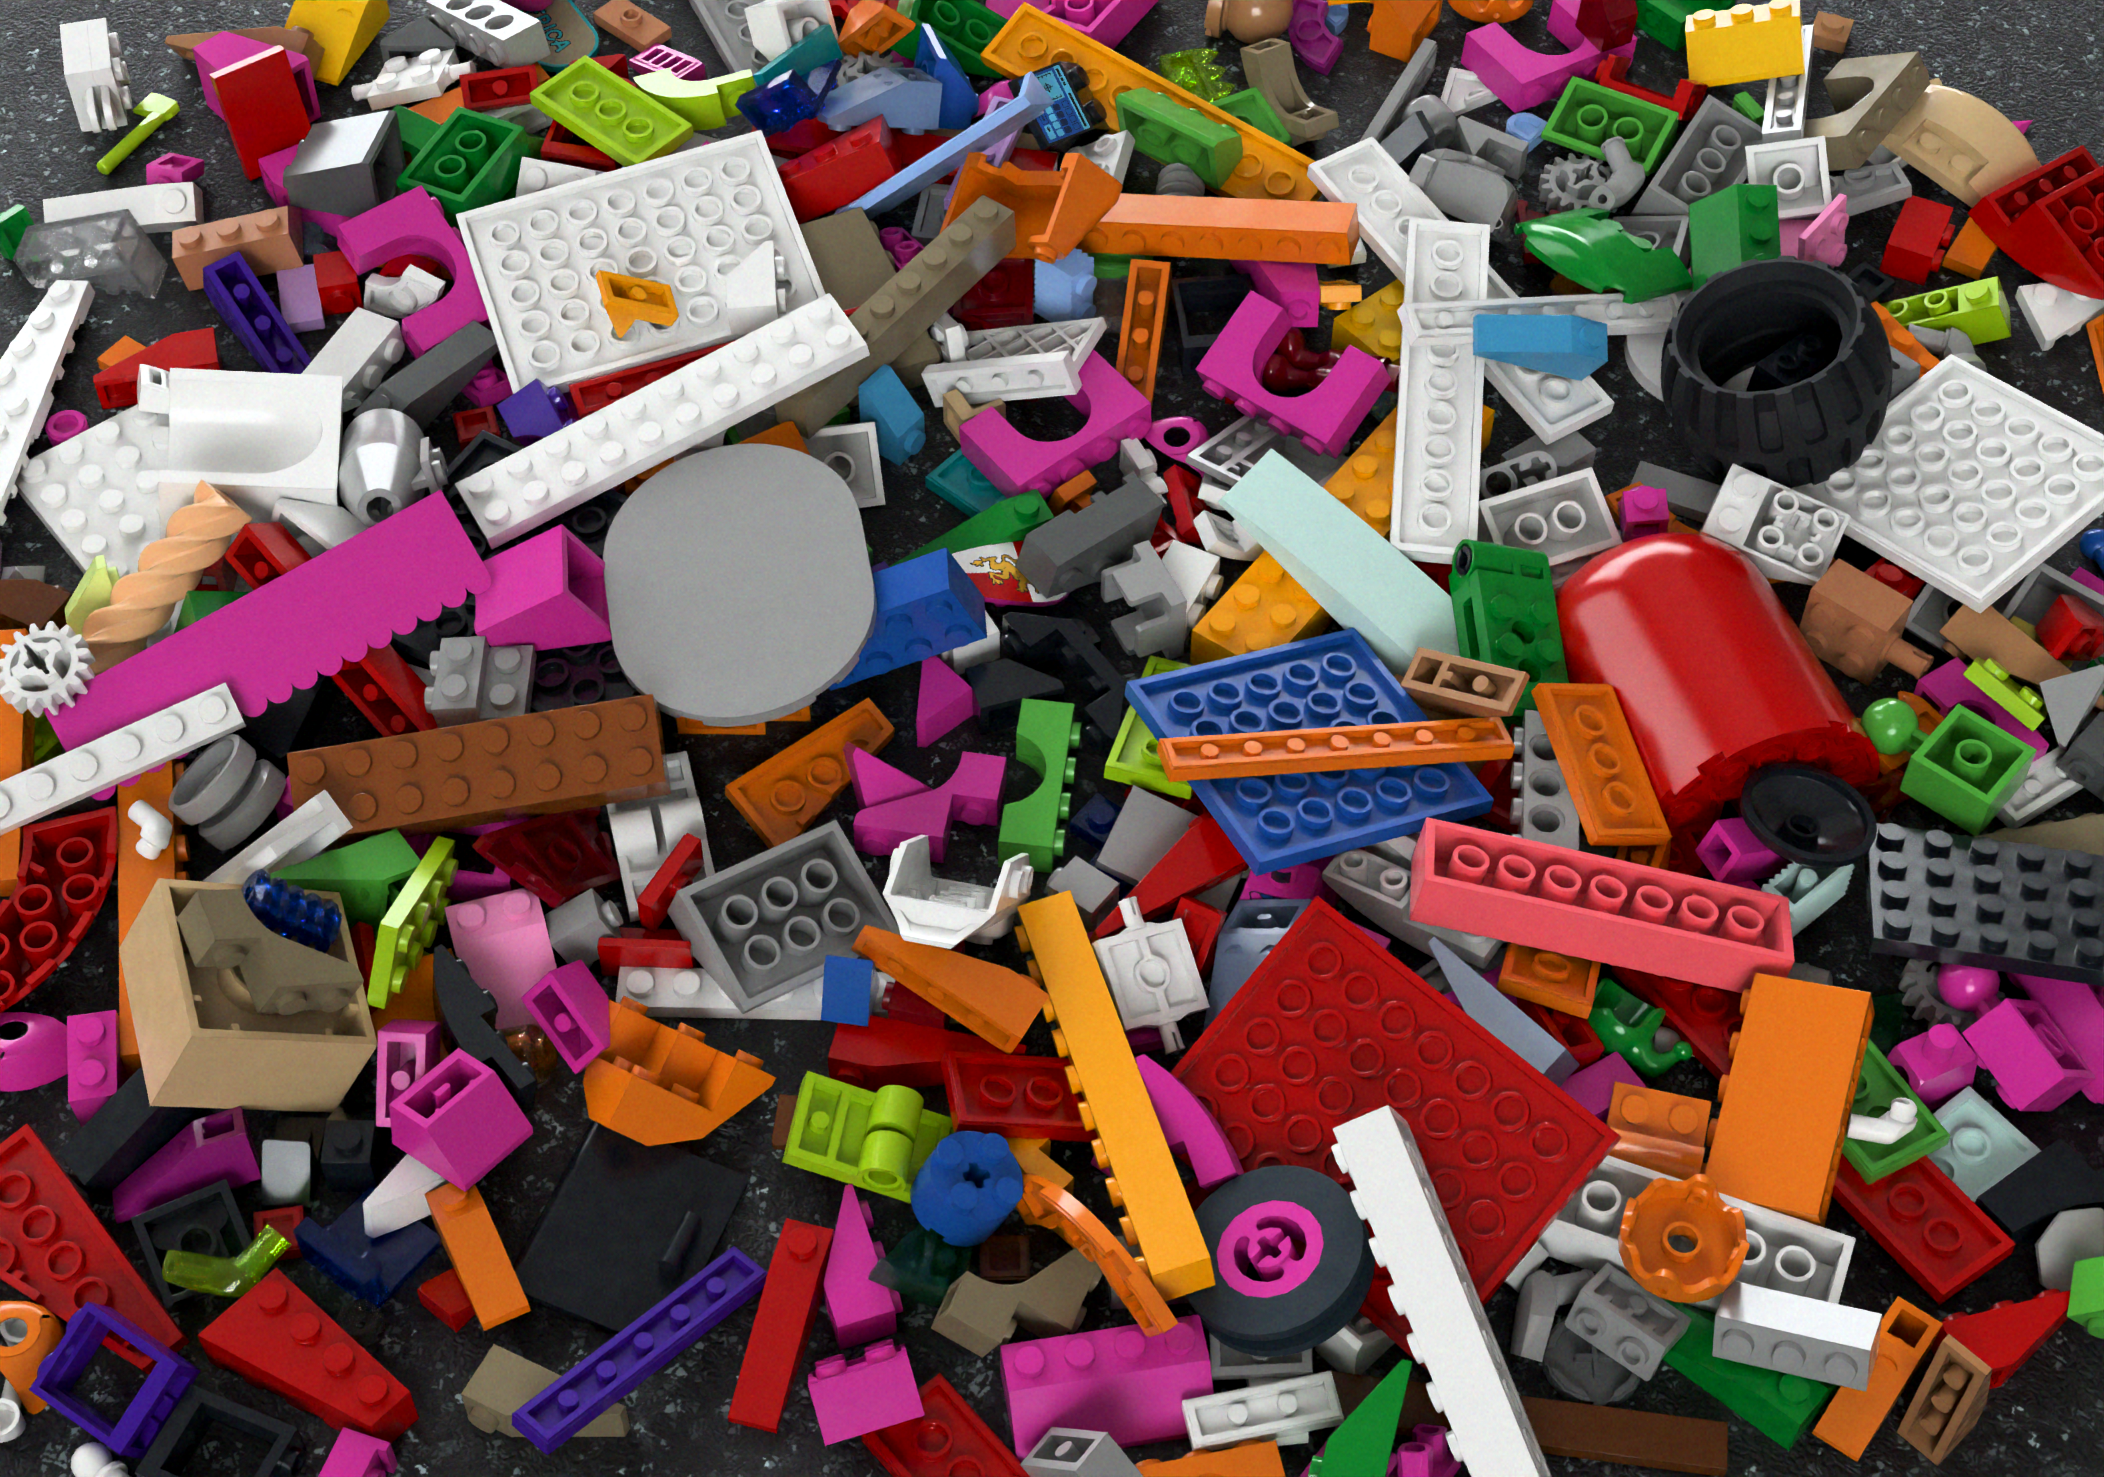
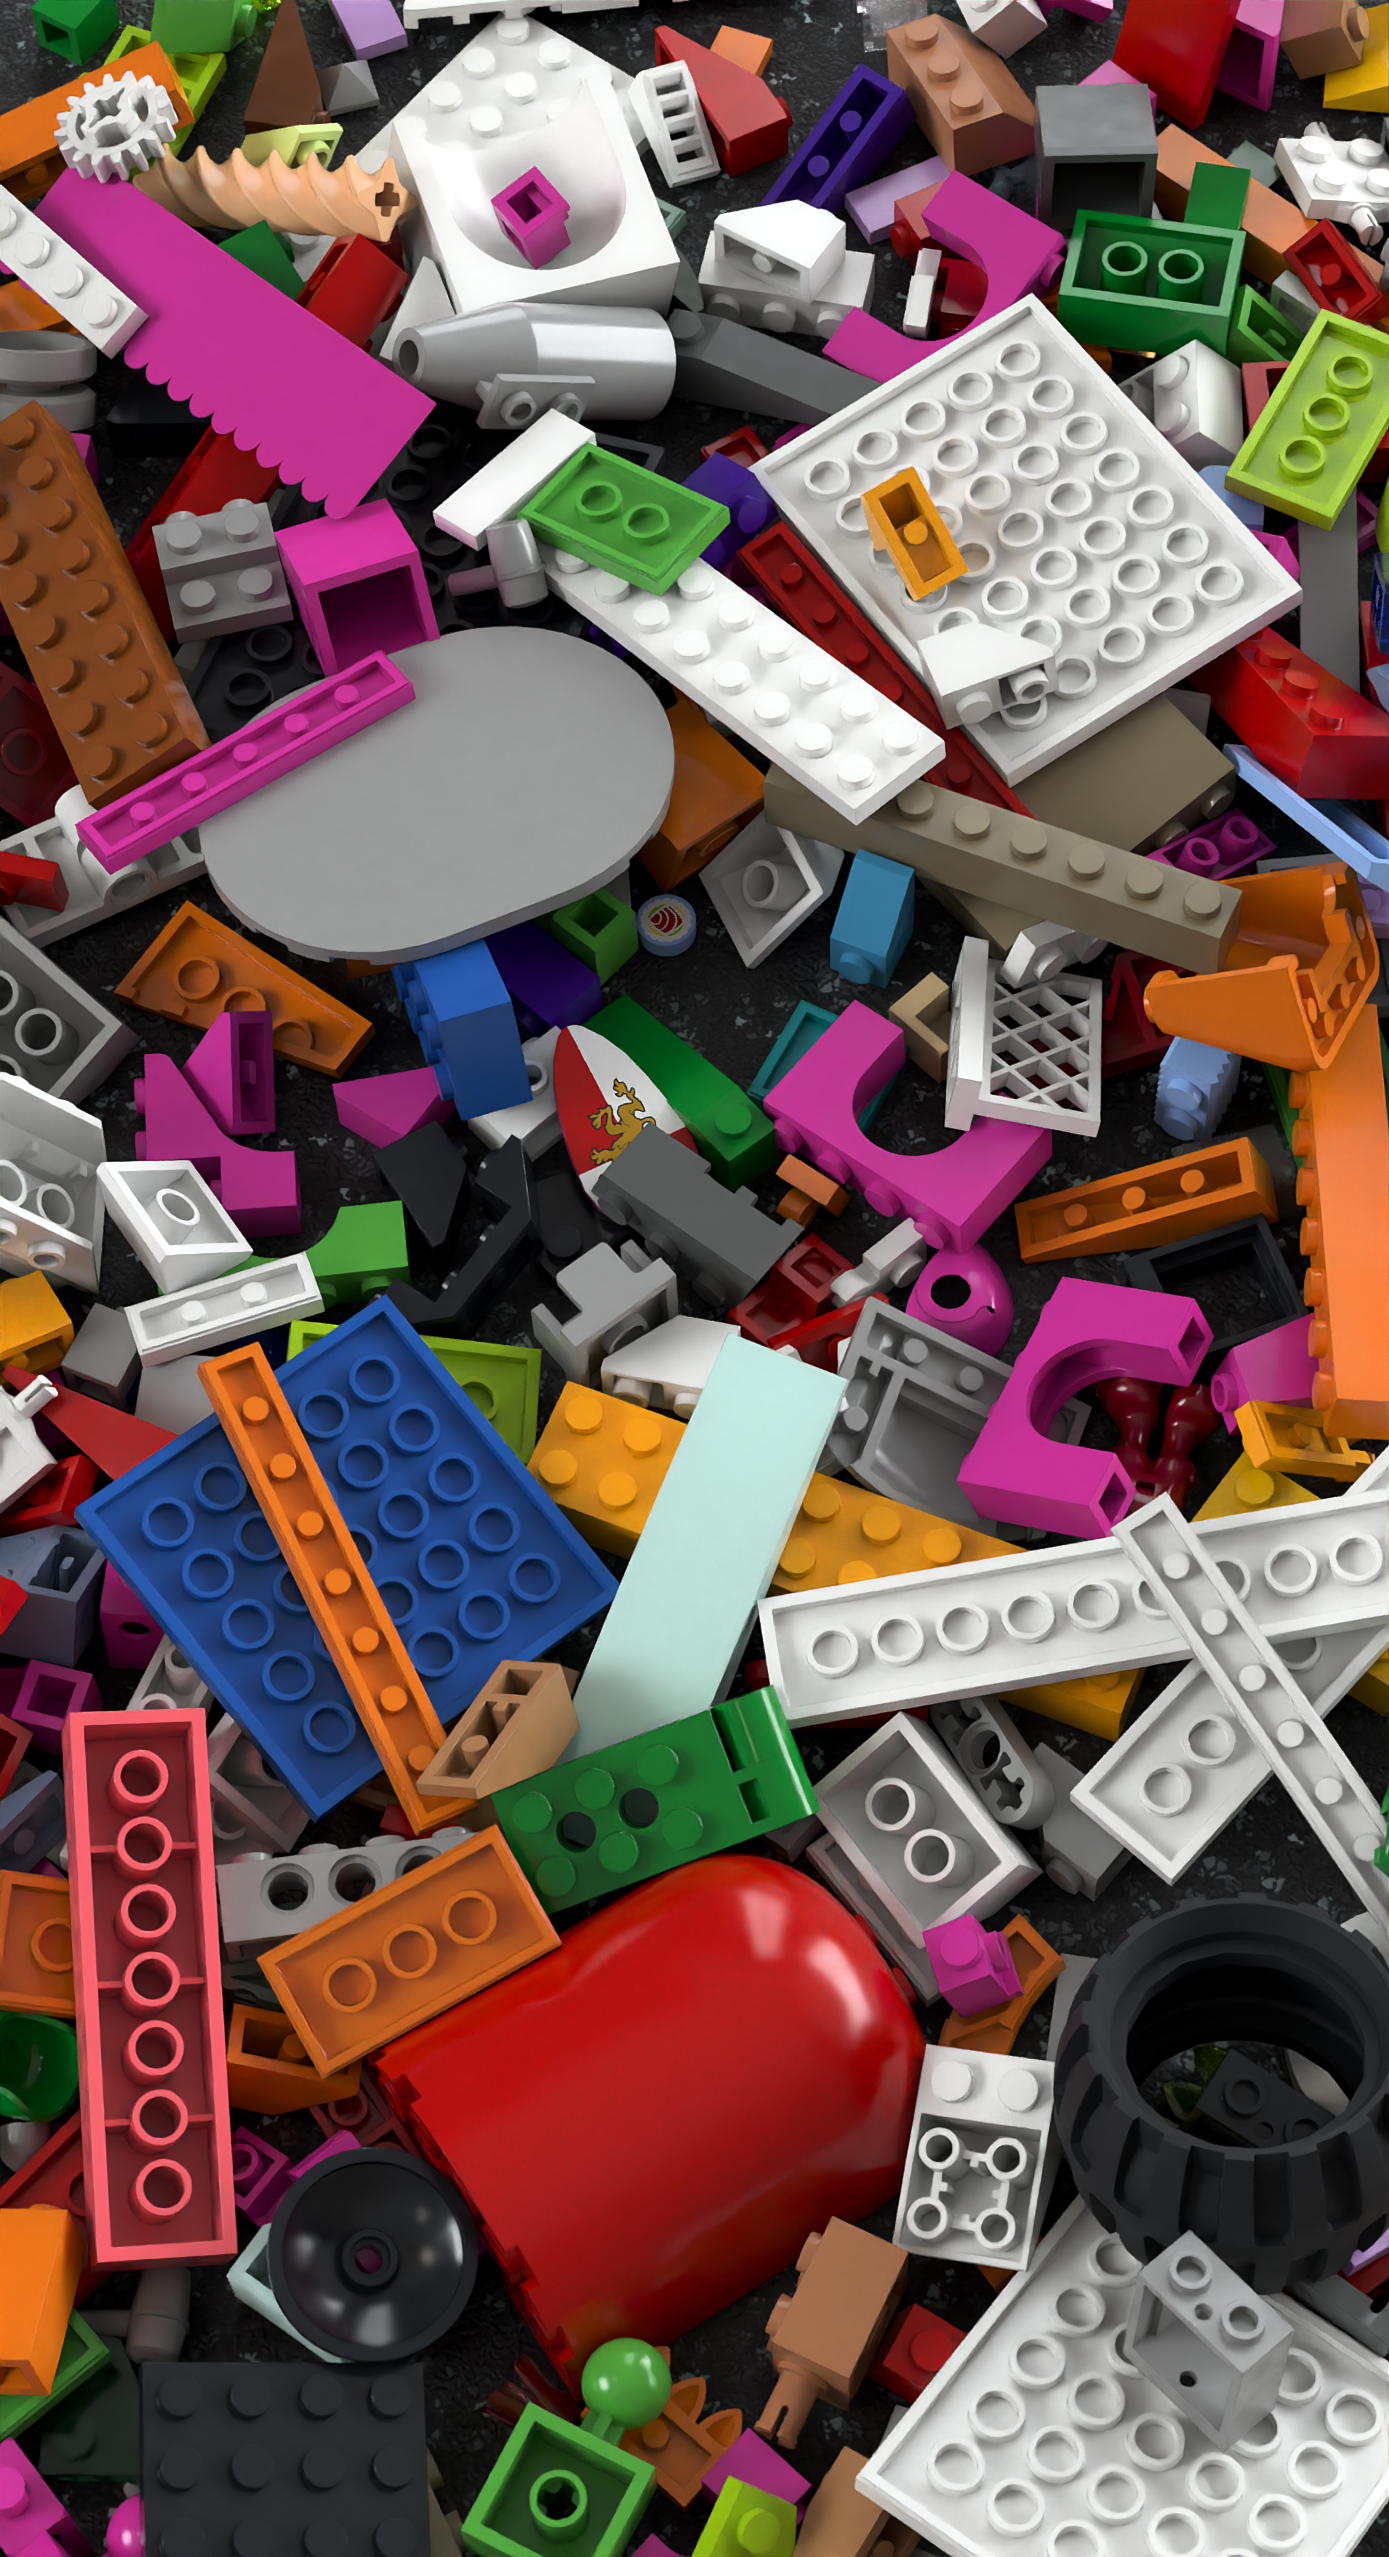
camera: 80 degrees right, 10 degrees up
dark pink tile [45,410,90,447] -> none
dark azure slope [1473,314,1608,381] -> none
none -> dark pink tile [75,649,416,875]
none -> white slope [96,1160,253,1295]
none -> white tile [124,1251,325,1368]
none -> white tile [433,408,597,551]
none -> light grey piece [448,518,549,609]
none -> dark pink brick [490,166,571,270]
none -> bright green tile [516,442,731,597]
none -> white slope [714,200,846,305]
none -> light grey window [1122,2230,1294,2453]

